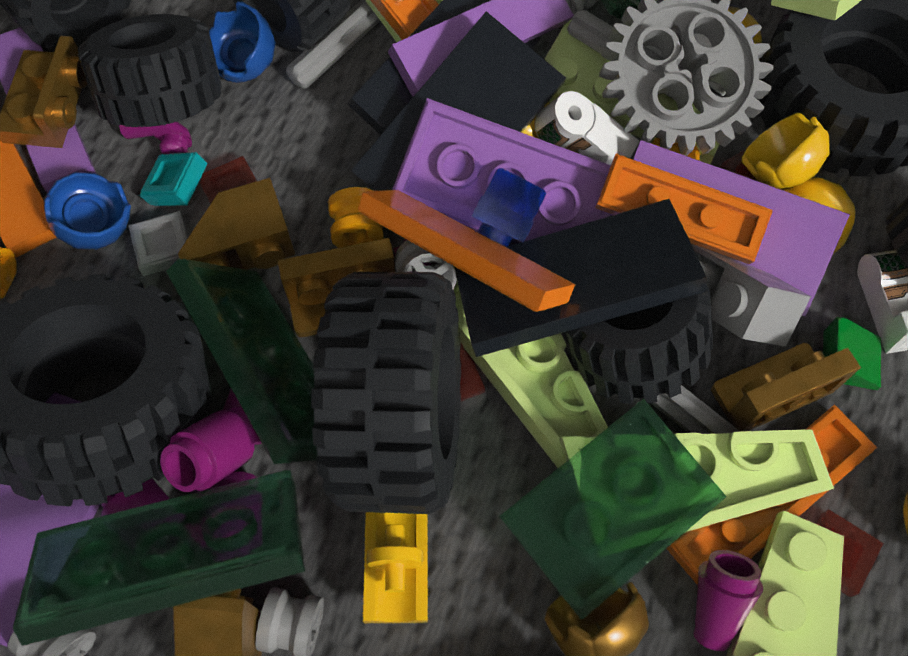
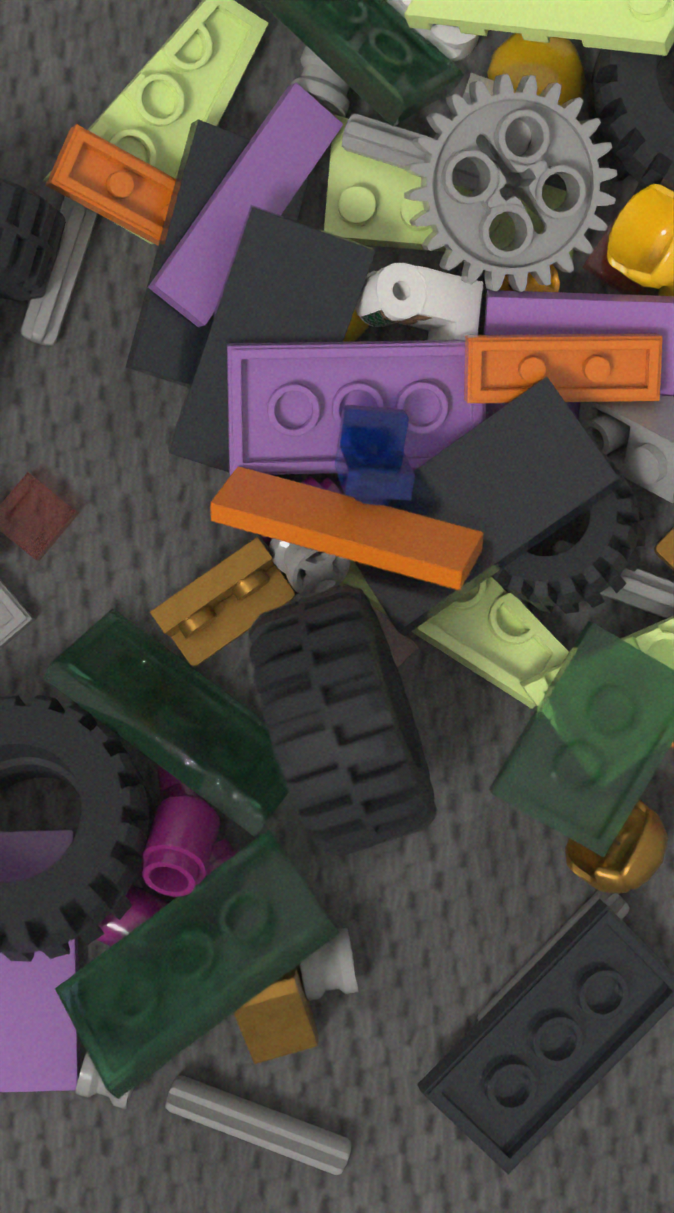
camera: 15 degrees left, 20 degrees up
pearl gold slope [178,178,295,286] -> none
light orange wheel [328,187,384,248] -> none
yellow hips [363,512,428,623] -> none

